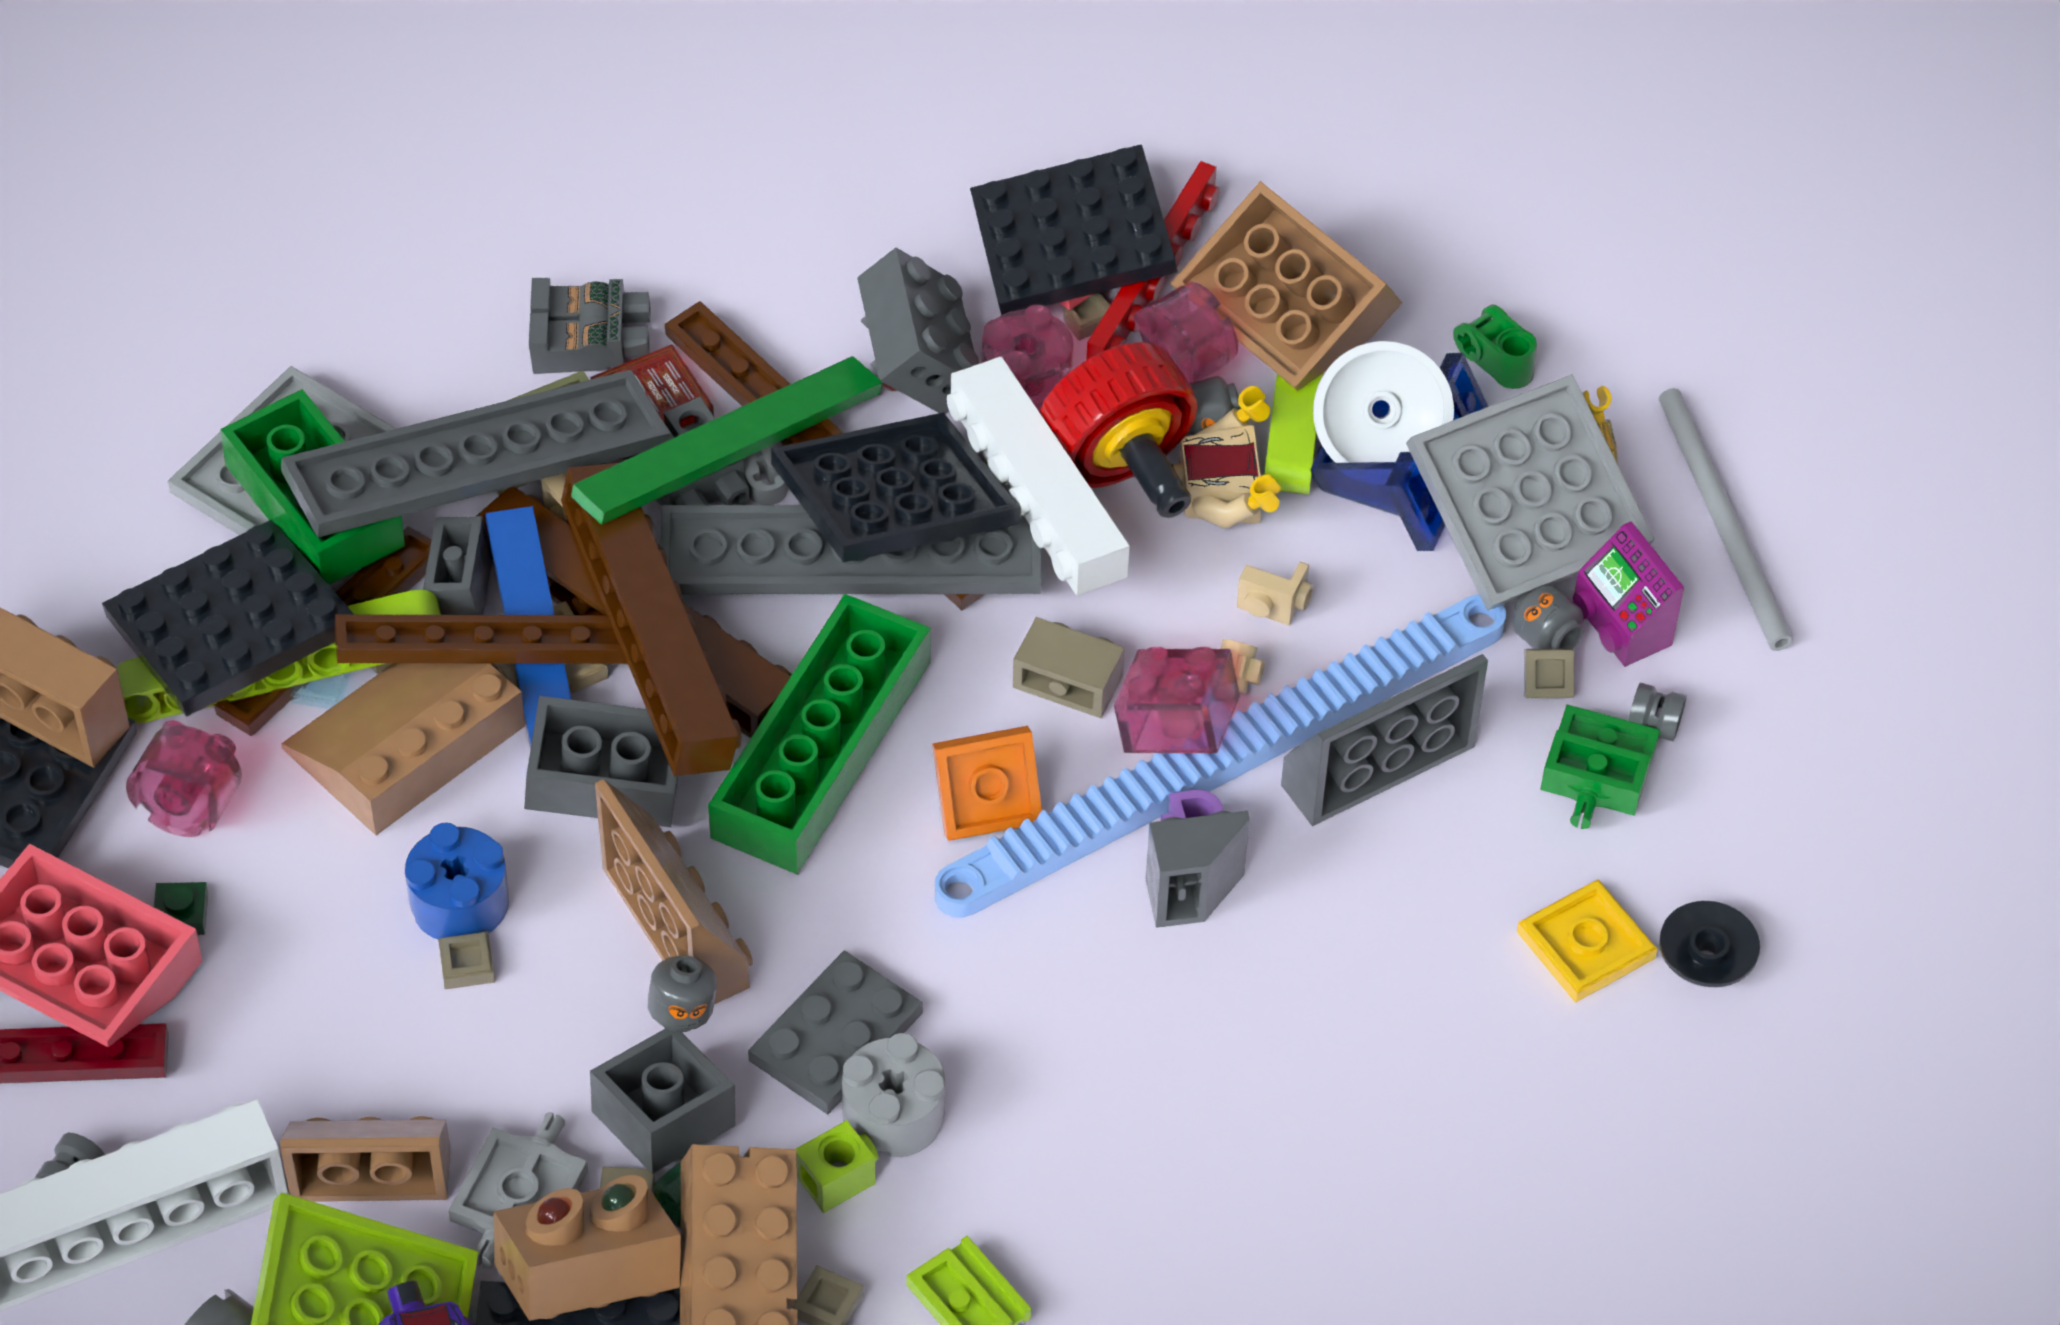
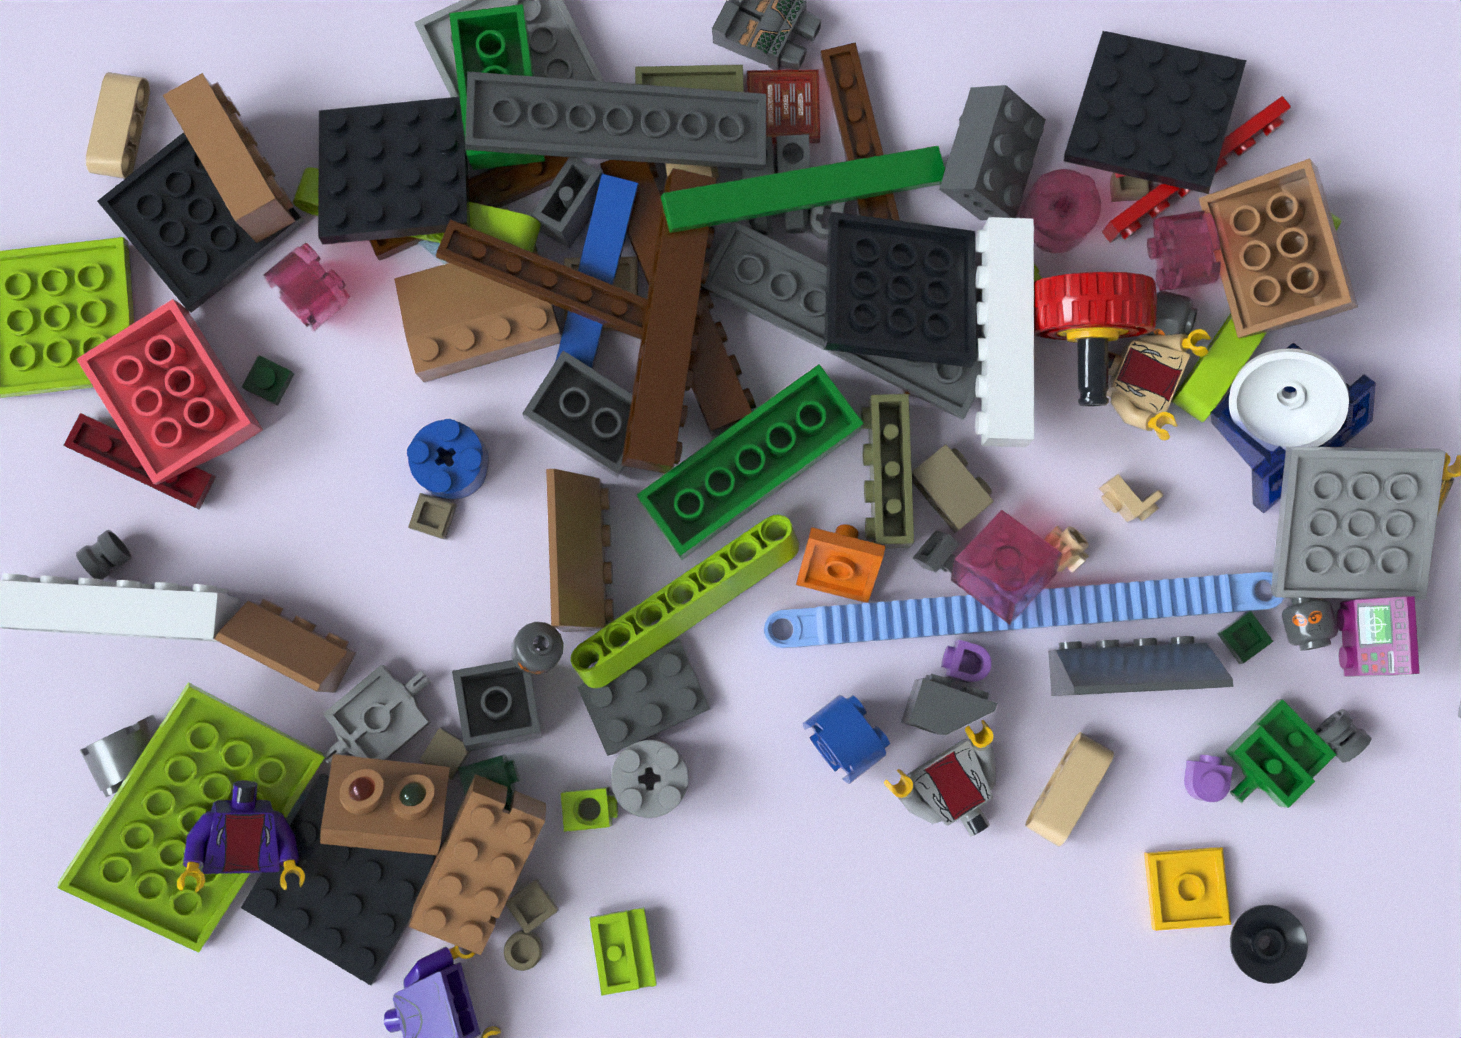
camera: 30 degrees right, 30 degrees up
green piece [1453,304,1537,389] -> none
dark tan plate [1524,648,1574,698] -> none
none -> lime beam [570,515,799,688]
none -> blue brick [803,695,890,784]
none -> olive brick [861,394,914,549]
none -> torso [884,720,996,836]
none -> dark grey tile [913,530,963,575]
none -> tan beam [1025,732,1114,847]
none -> medium lavender plate [1184,754,1233,802]
none -> dark green plate [1217,611,1274,664]

